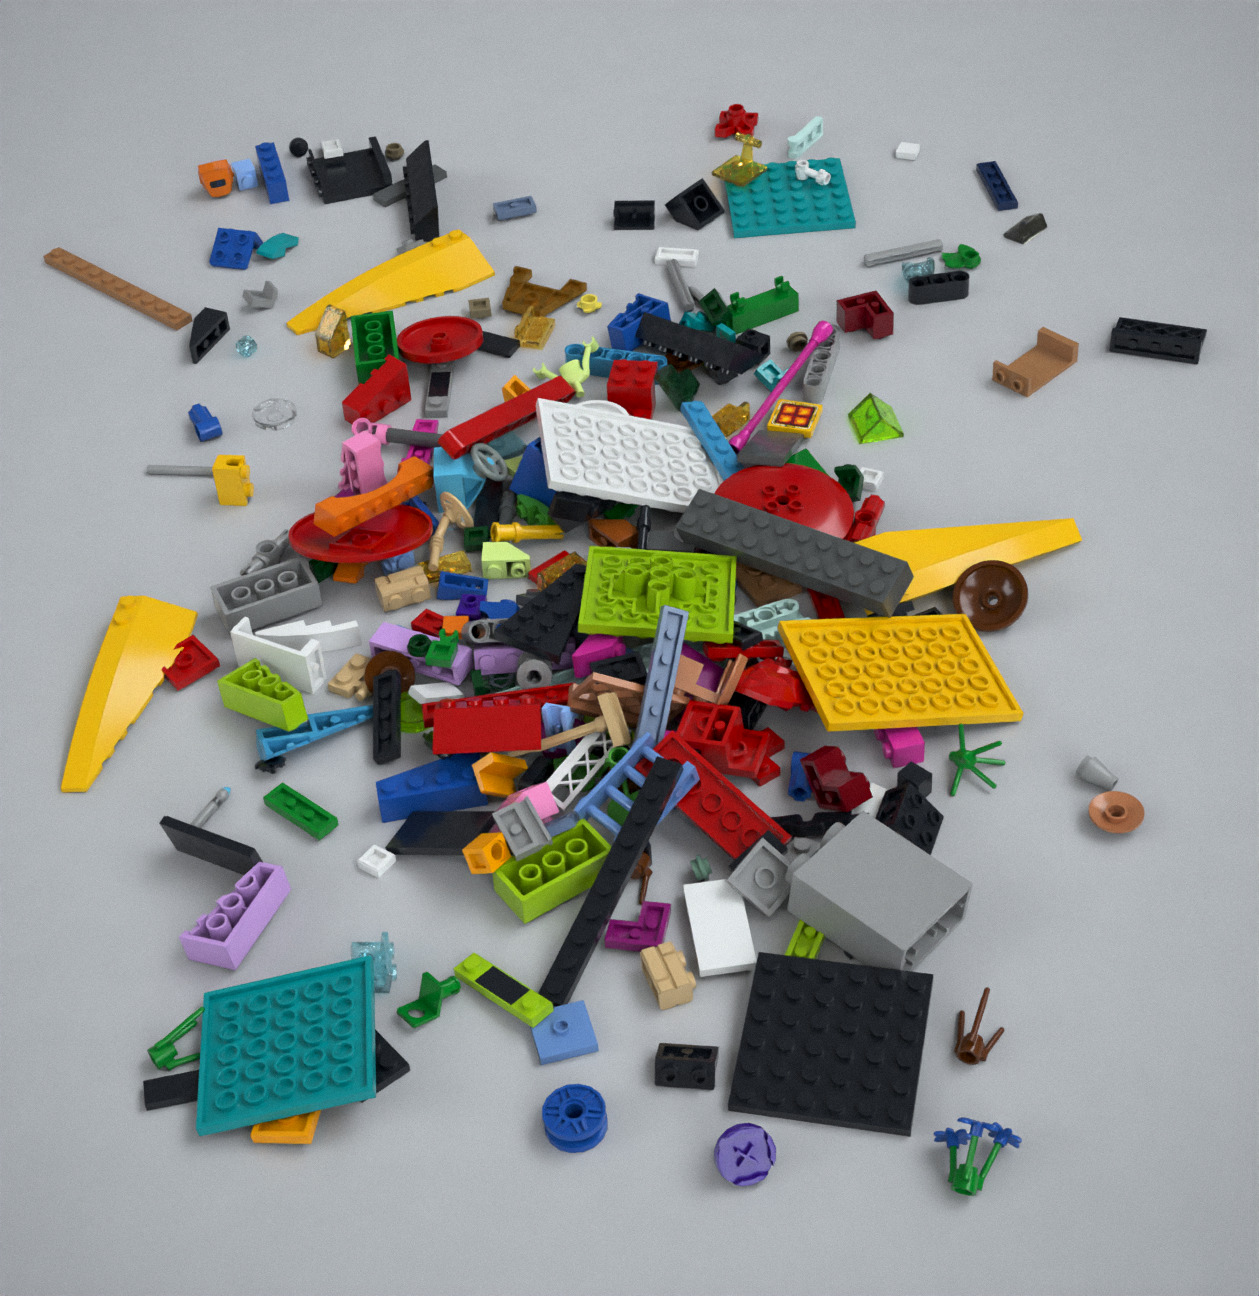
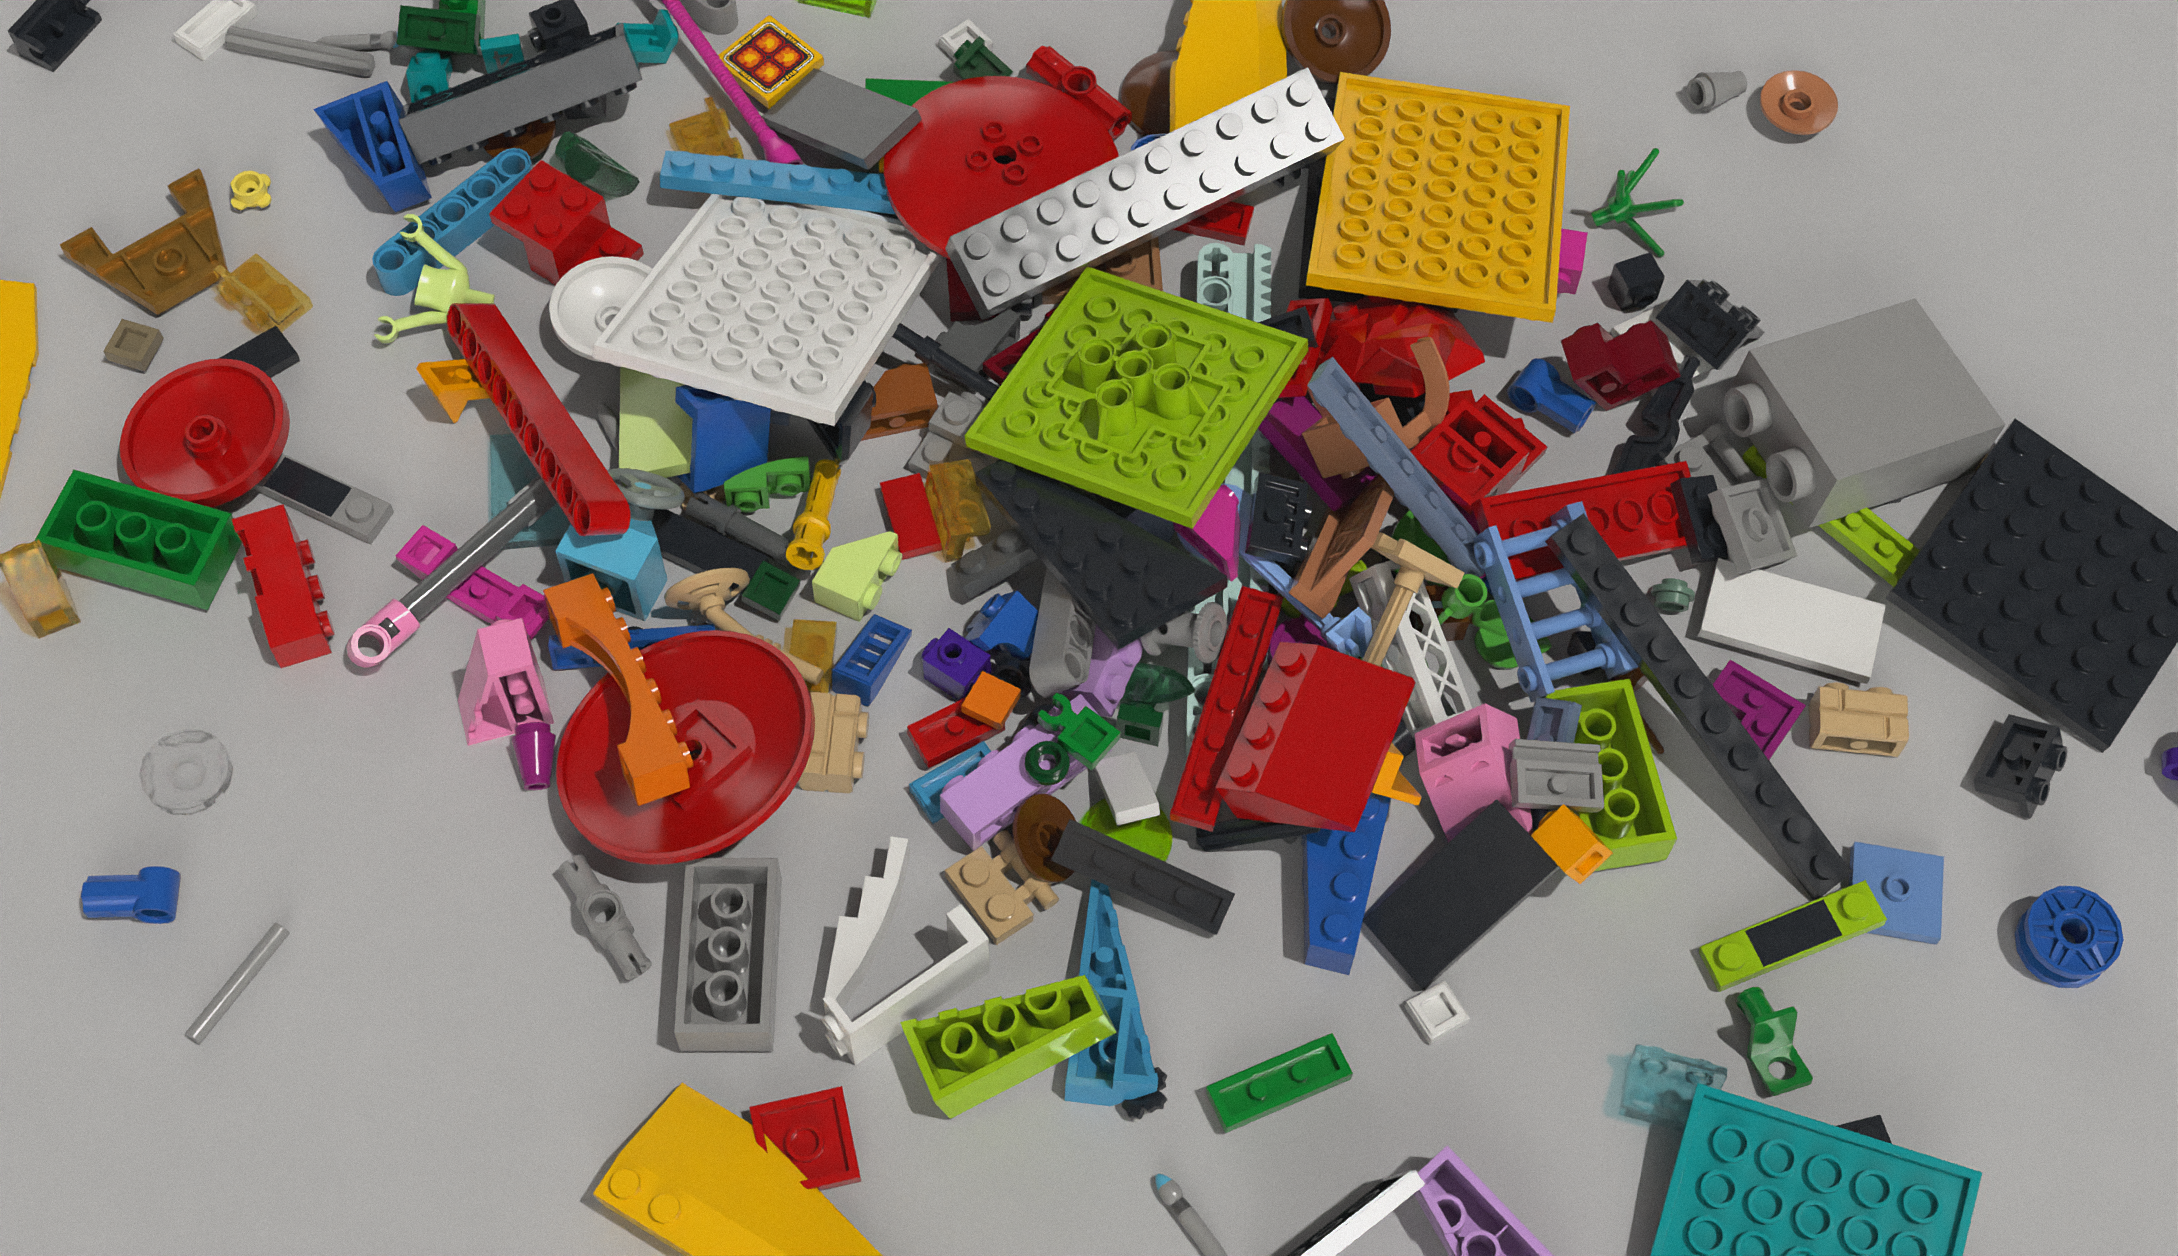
camera: 70 degrees left, 20 degrees up
yellow brick [212,454,254,506] -> none
reddish brown plant [954,987,1005,1065] -> none

